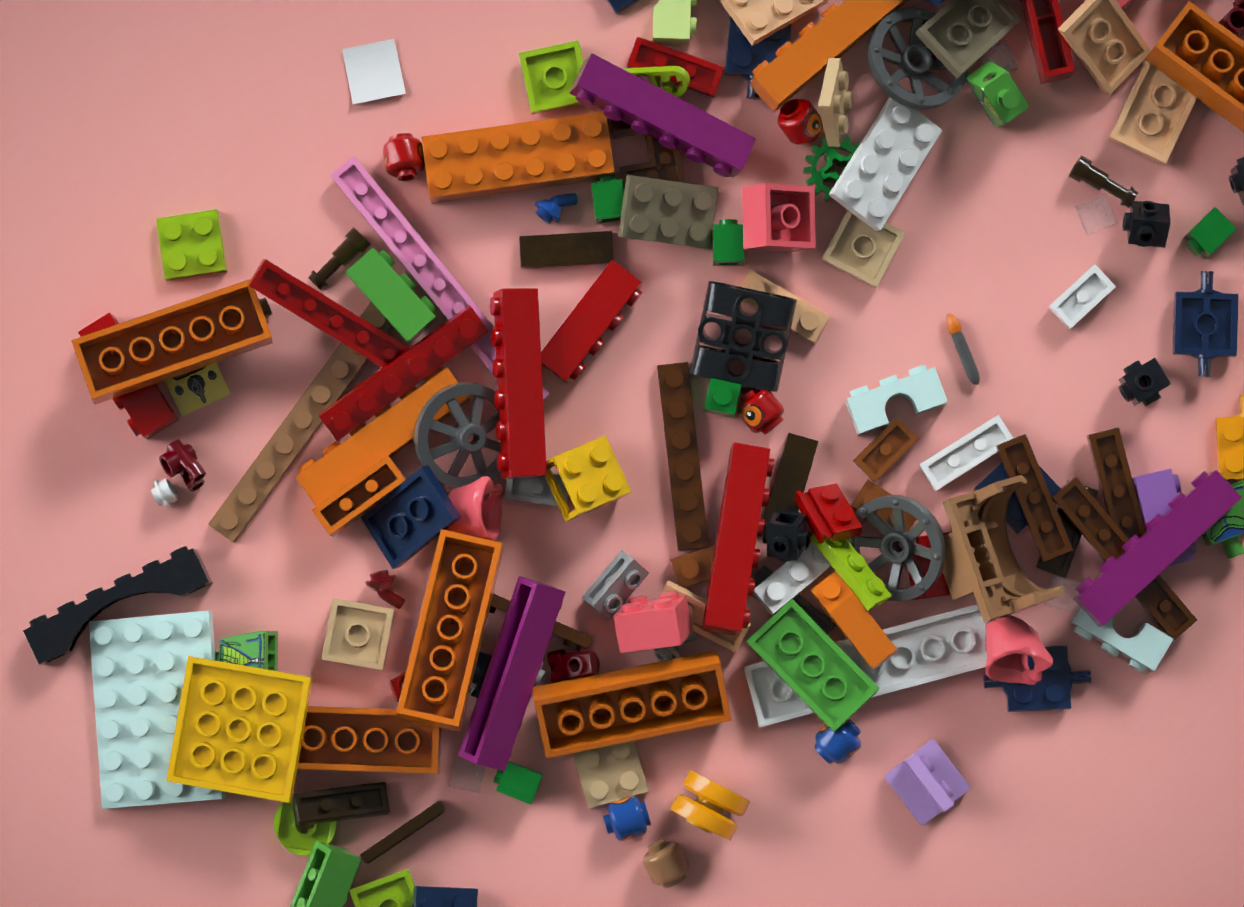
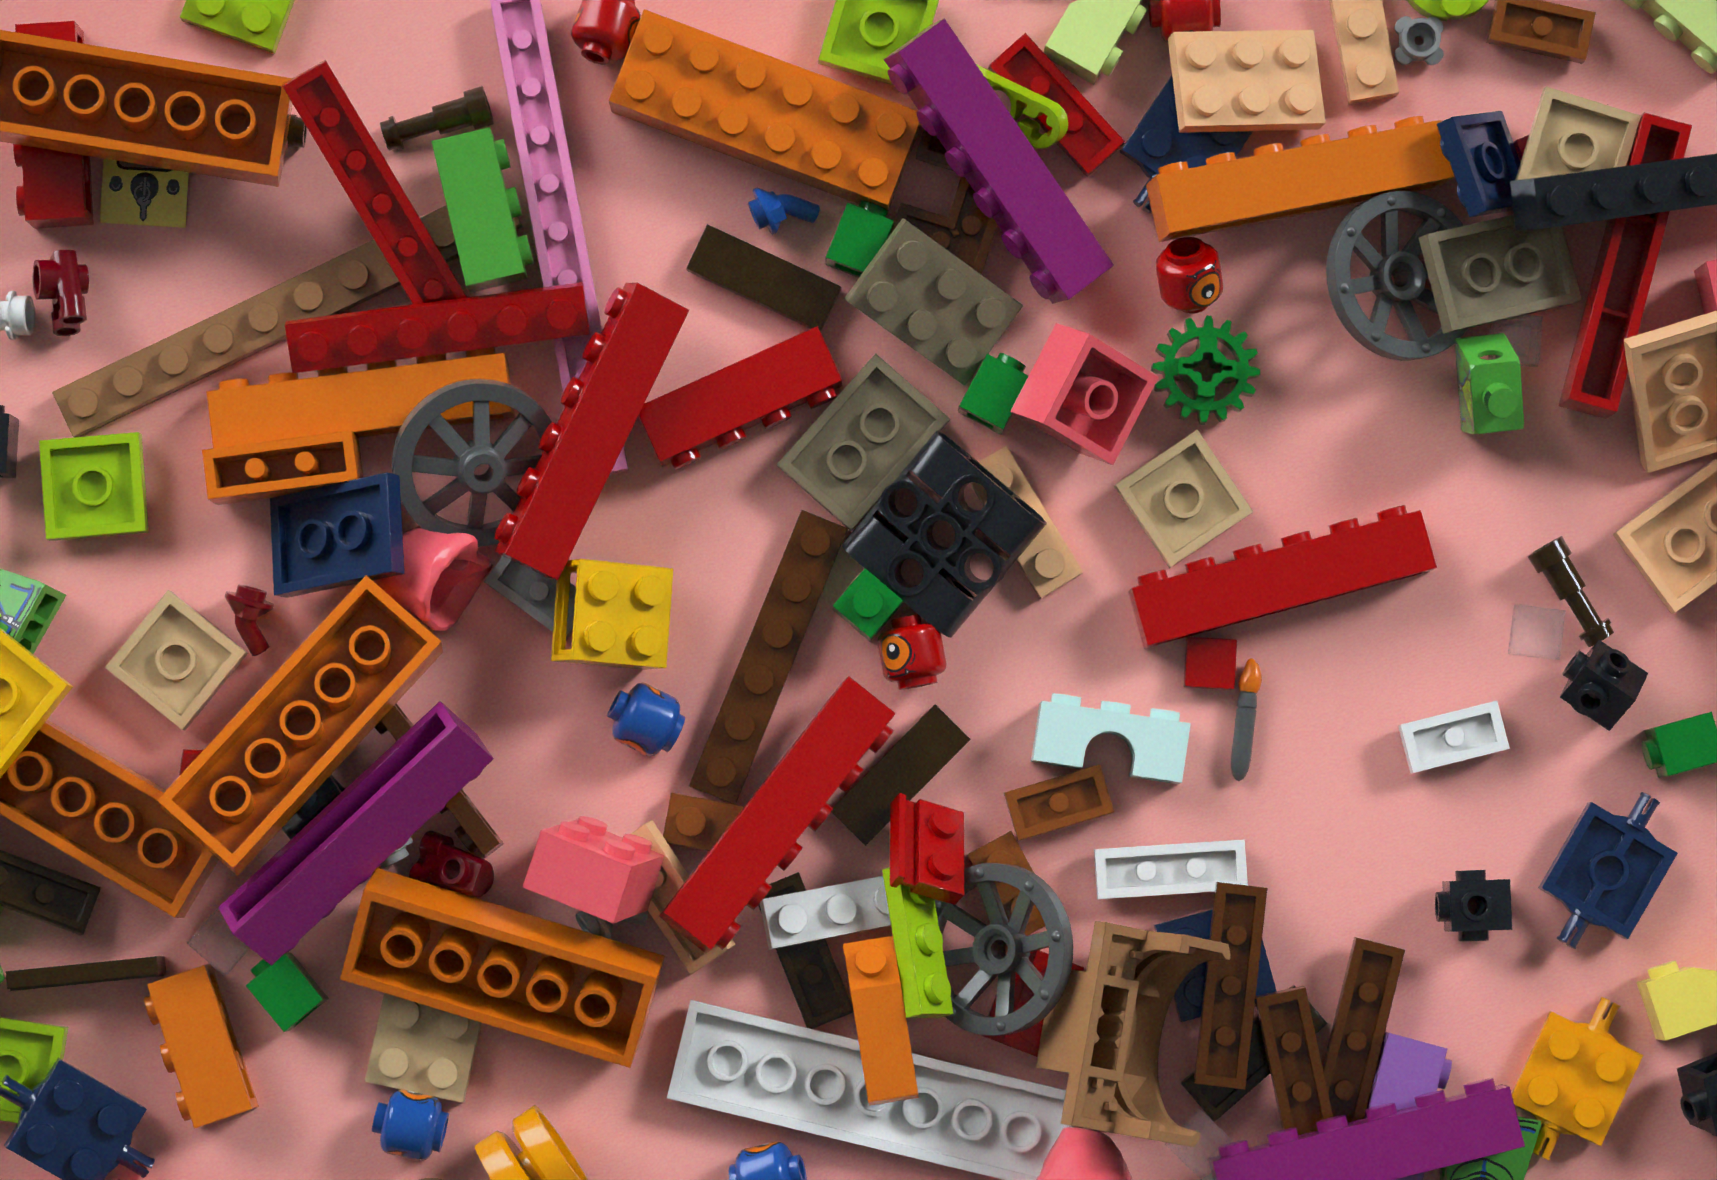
camera: 20 degrees right, 0 degrees up
light grey bracket [581,550,649,620] -> none
bright green plate [746,599,880,733] -> none
black brick [763,509,810,561] -> none
tan plate [818,58,854,147] -> none
white plate [829,97,942,231] -> none
none -> lime plate [39,432,149,541]
none -> orange brick [144,964,259,1129]
none -> blue head [607,682,685,757]
none -> dark tan plate [777,353,950,531]
none -> red brick [1128,505,1437,649]
none -> red tile [1183,637,1237,690]

